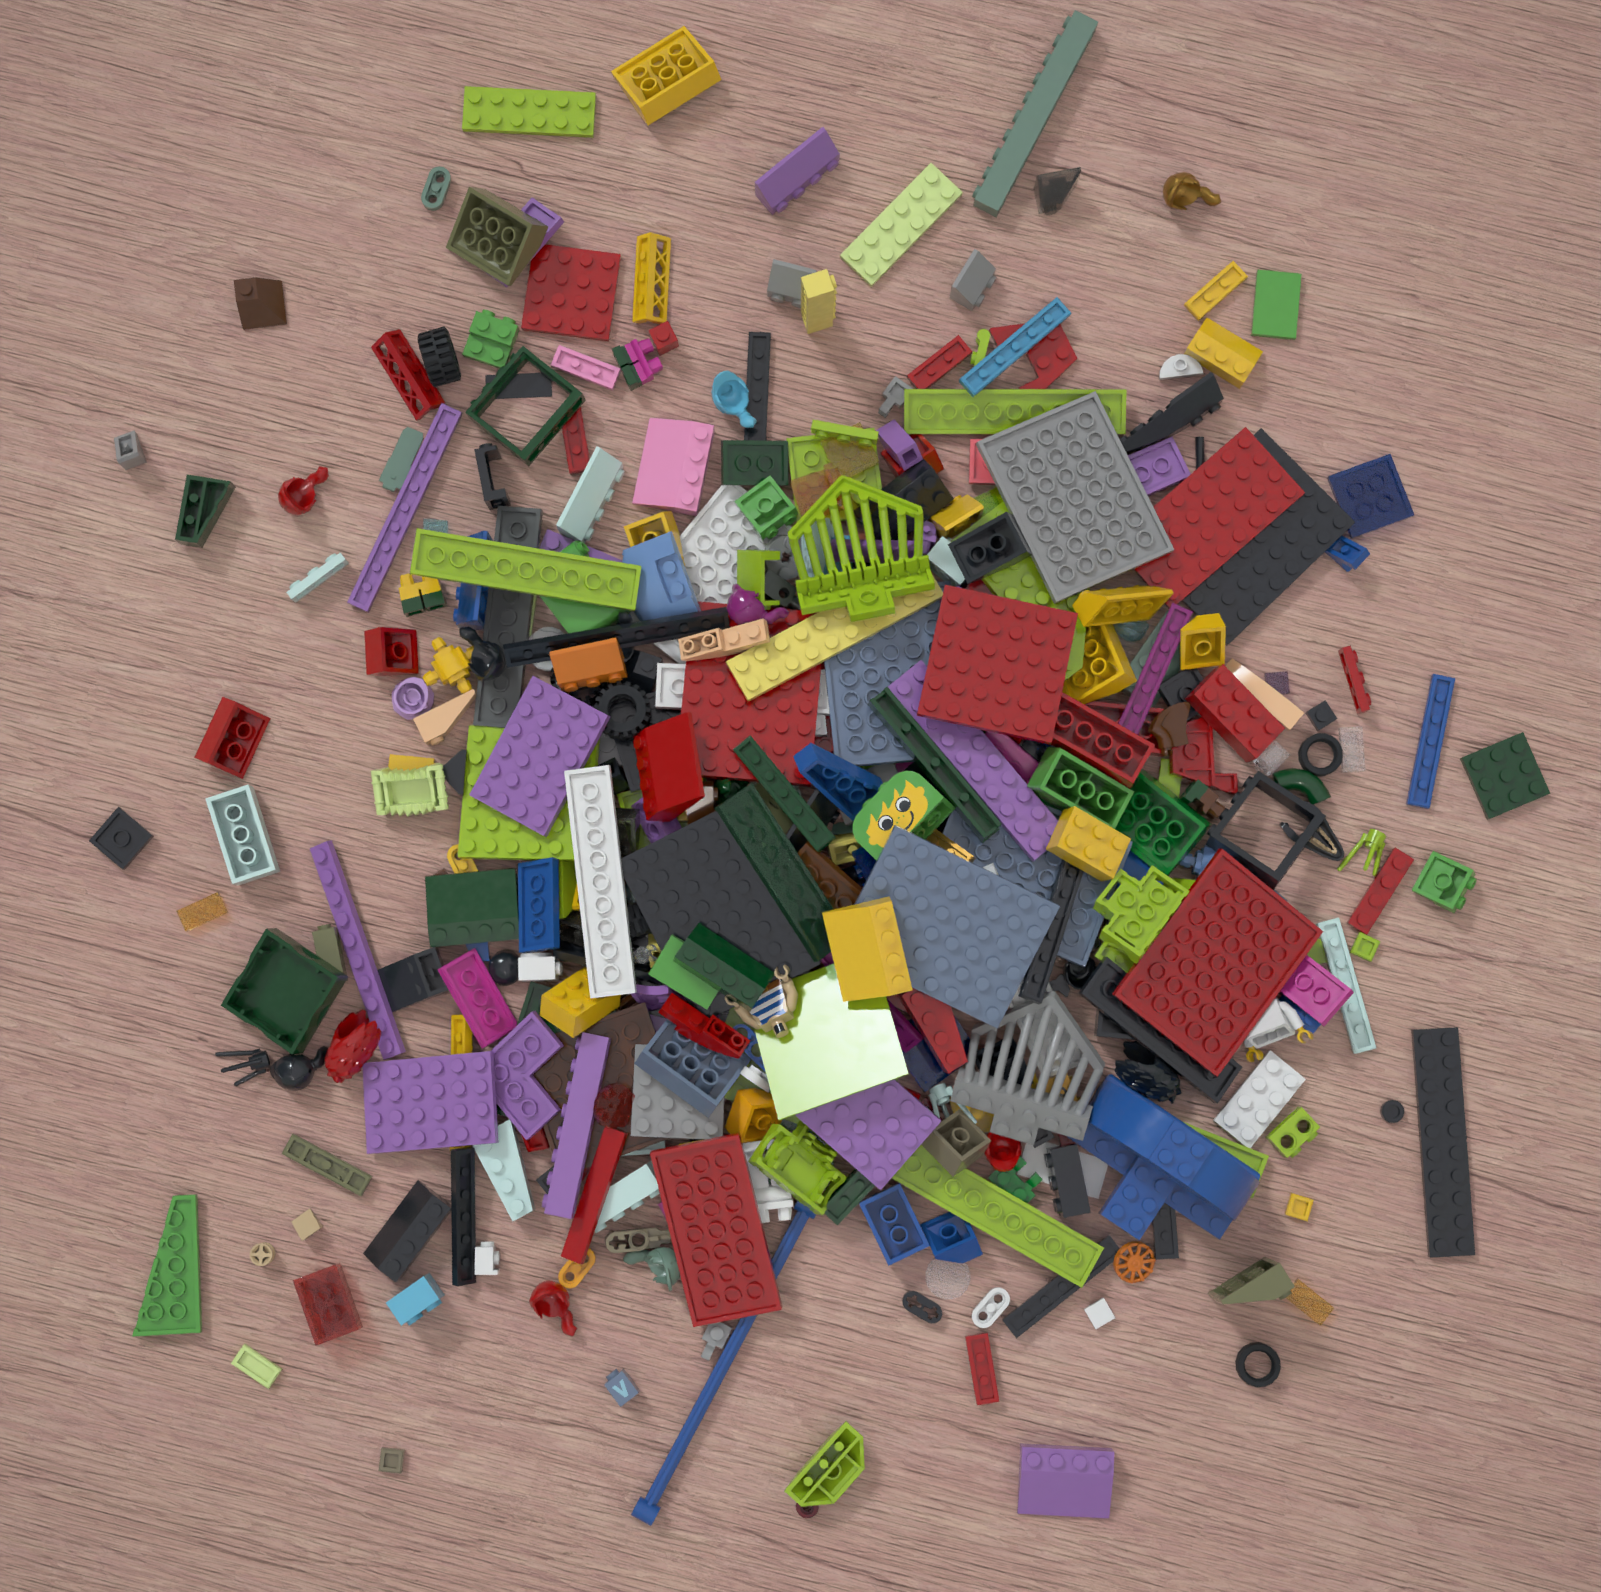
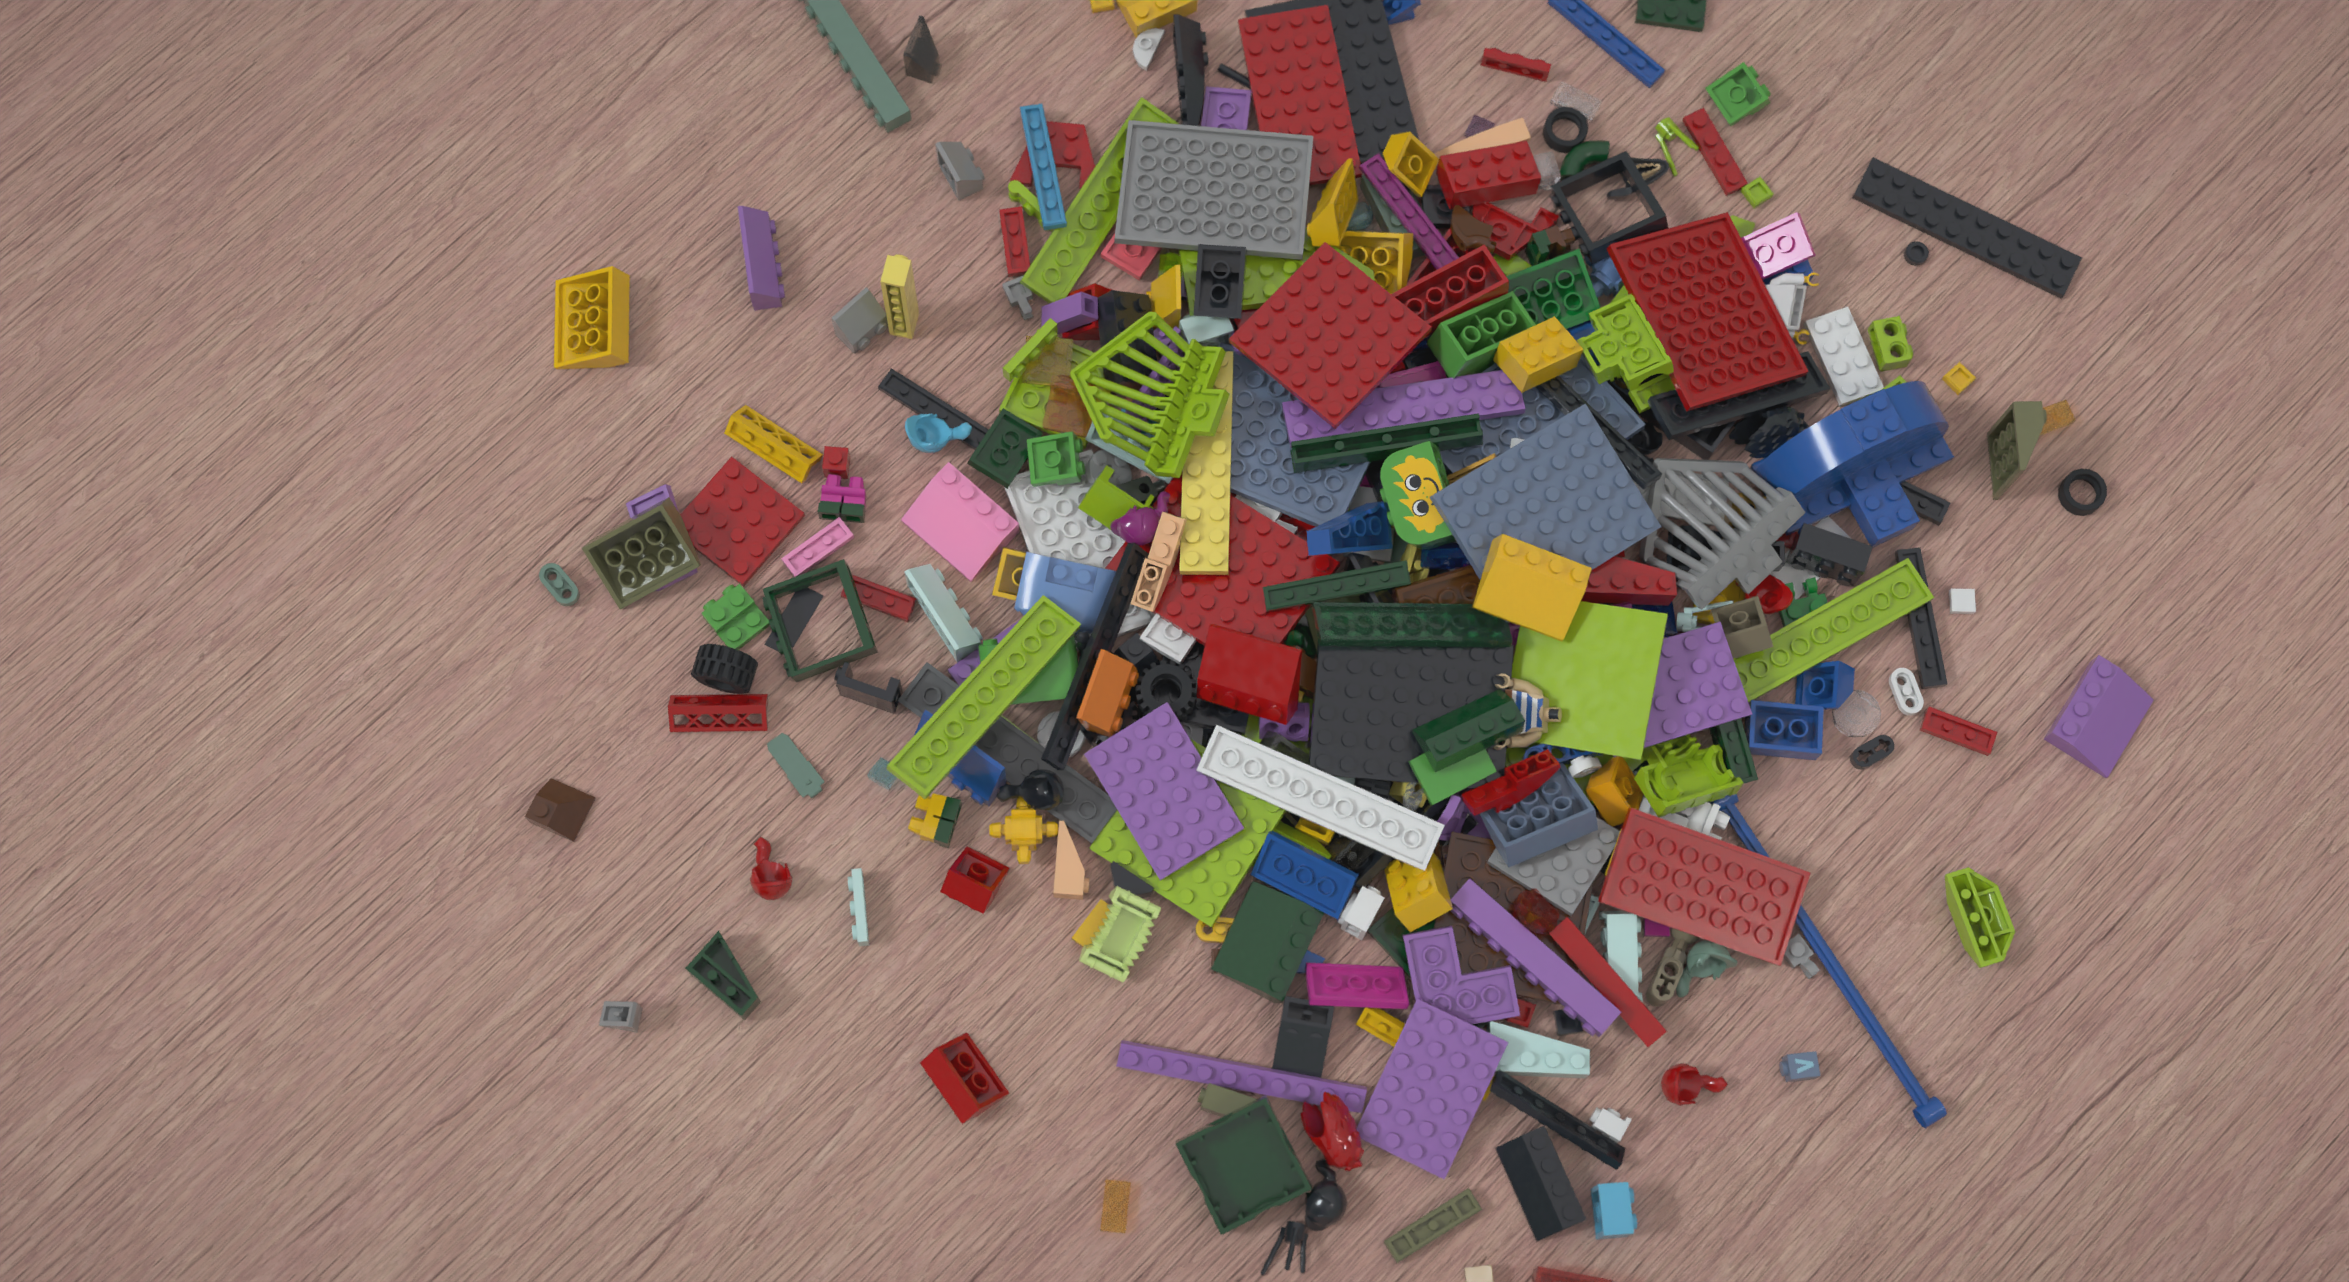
camera: 65 degrees left, 10 degrees down
black plate [89,807,154,870] -> none
light aqua brick [205,784,280,886] -> none
medium lavender plate [347,403,462,613] -> none
lavender hat [392,677,434,720] -> none
lime plate [462,86,596,138] -> none
black hair [488,949,520,986] -> none
light orange plate [558,1248,596,1288] -> none
dark red plate [796,1502,819,1518] -> none
yellowish green plate [840,163,963,287] -> none
orange wheel [1113,1241,1156,1283] -> none
black plate [1305,700,1337,731] -> none
light aqua tile [1316,918,1376,1054] -> none

